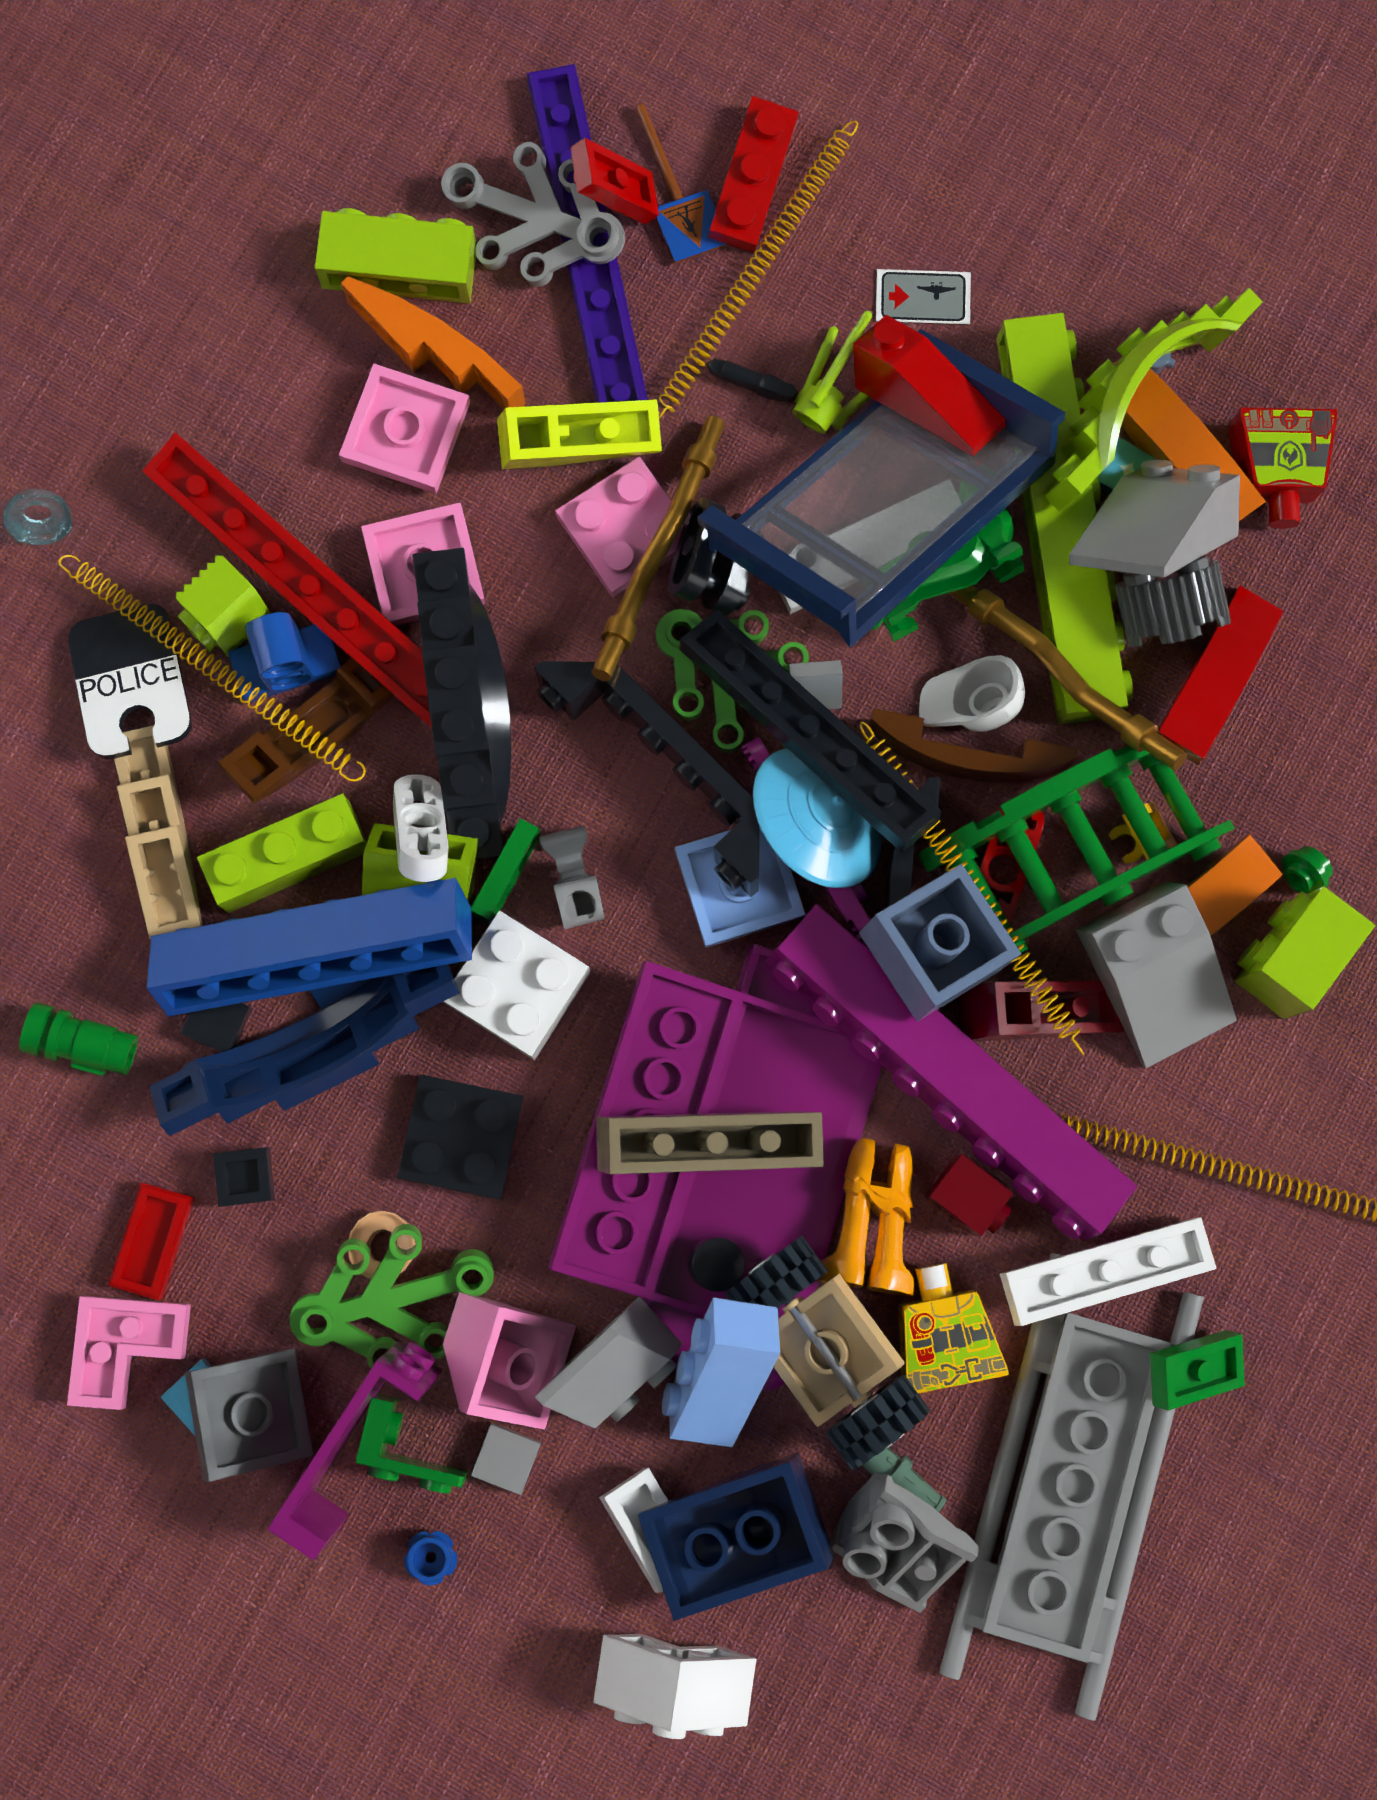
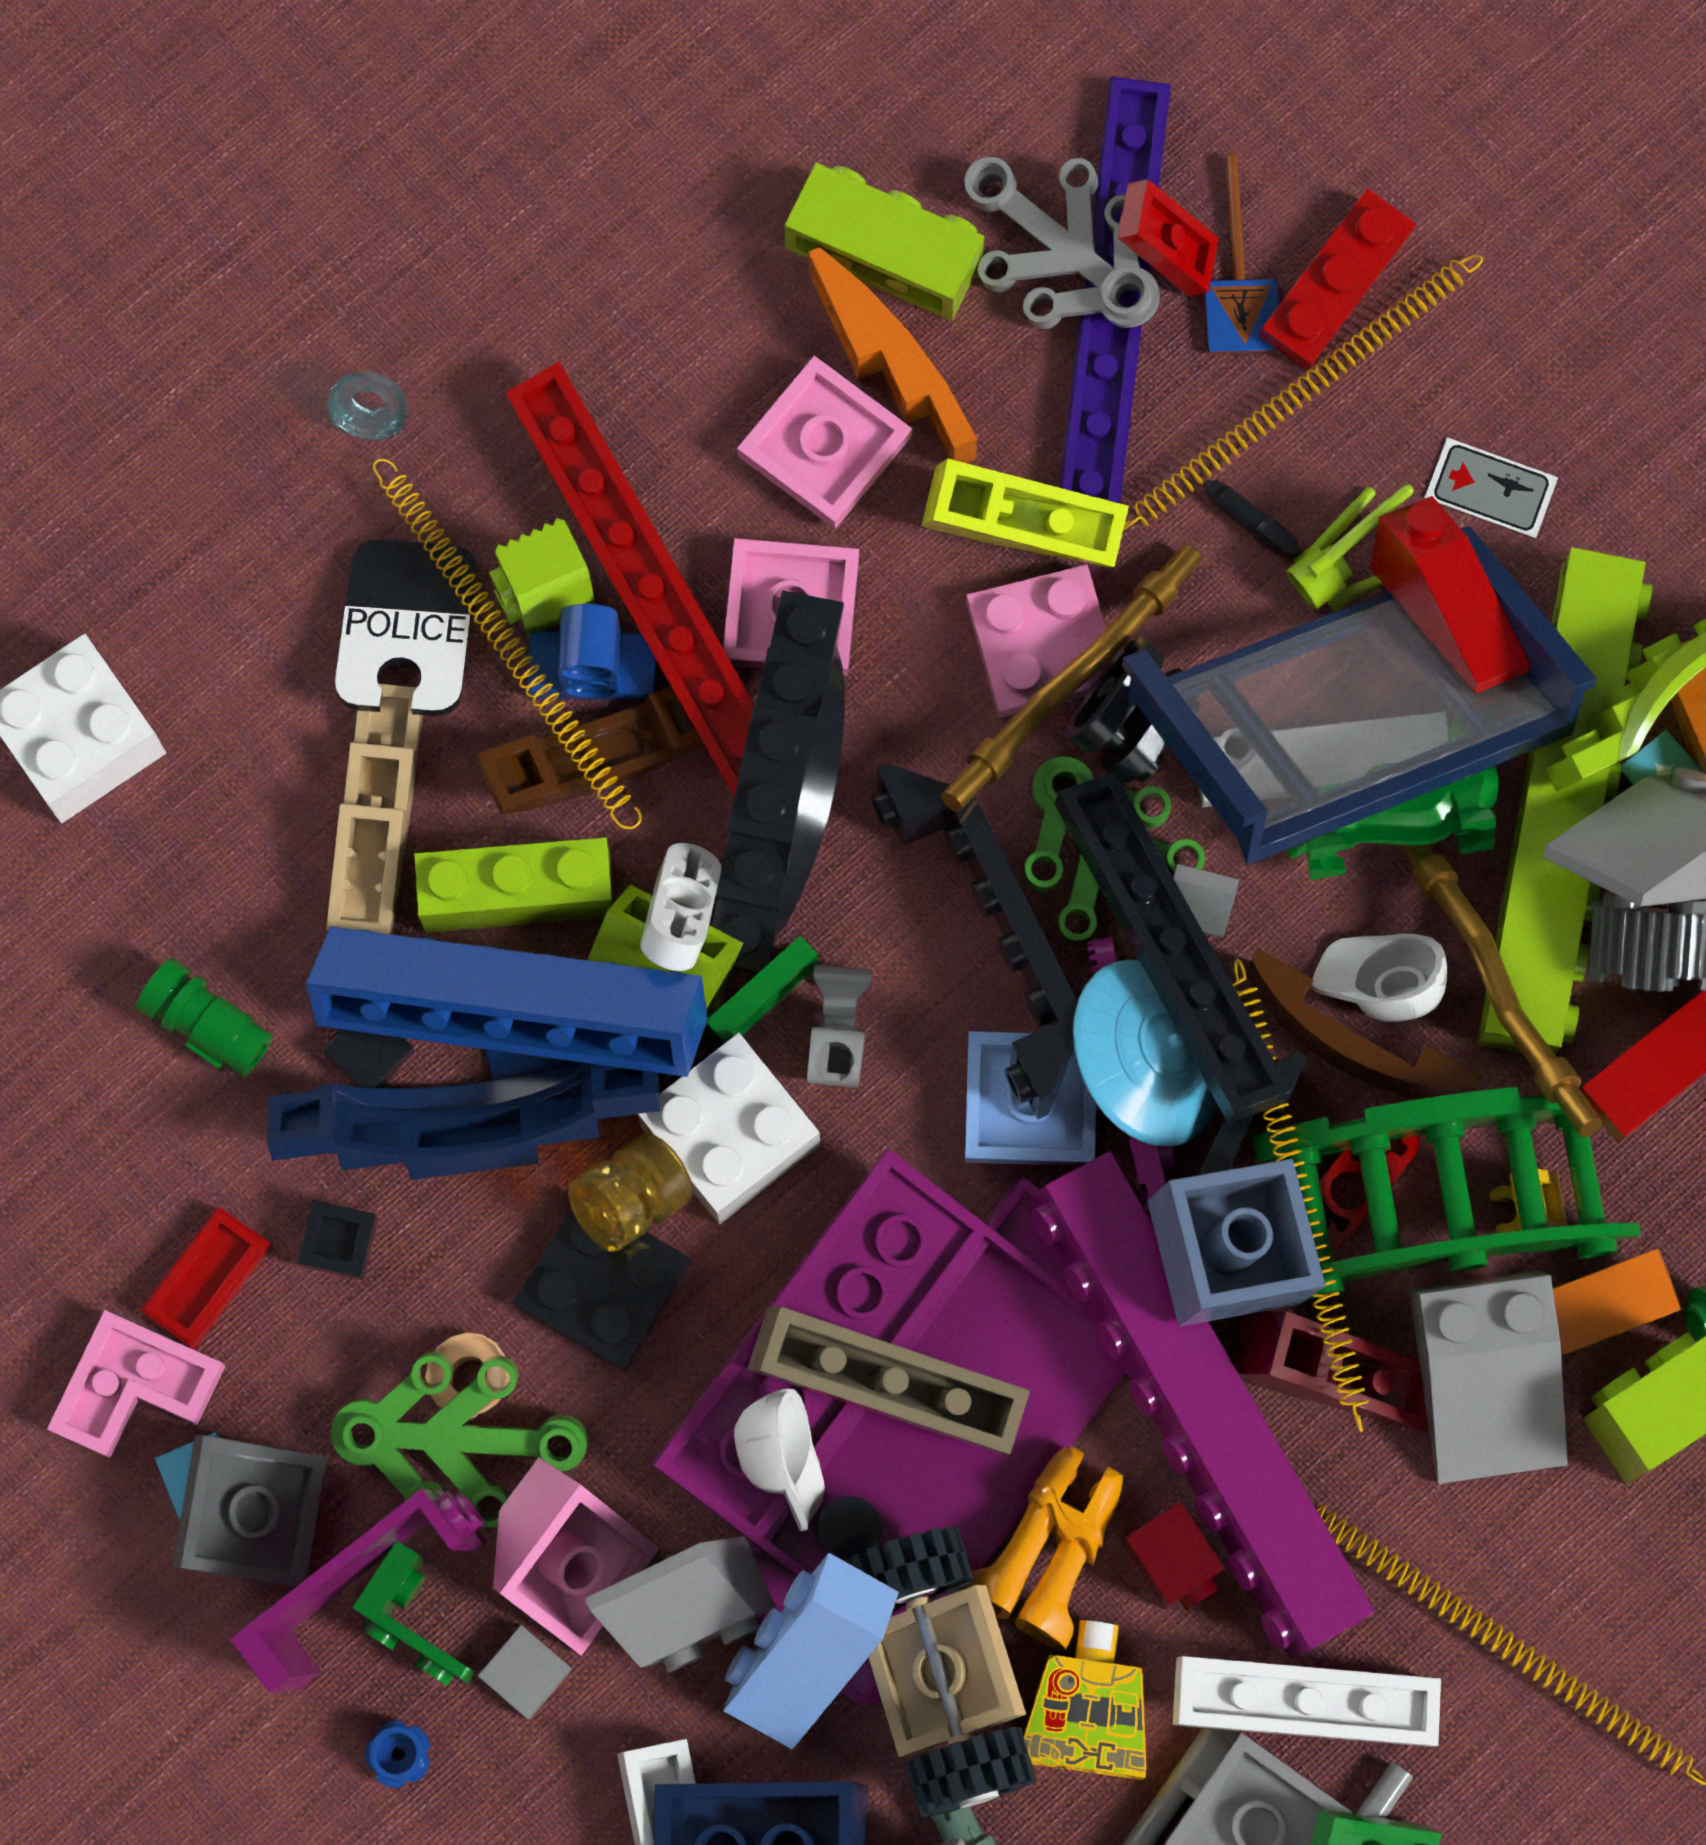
camera: 25 degrees right, 5 degrees down
none -> clear yellow wheel [568,1134,693,1252]
none -> white cap [734,1389,825,1531]

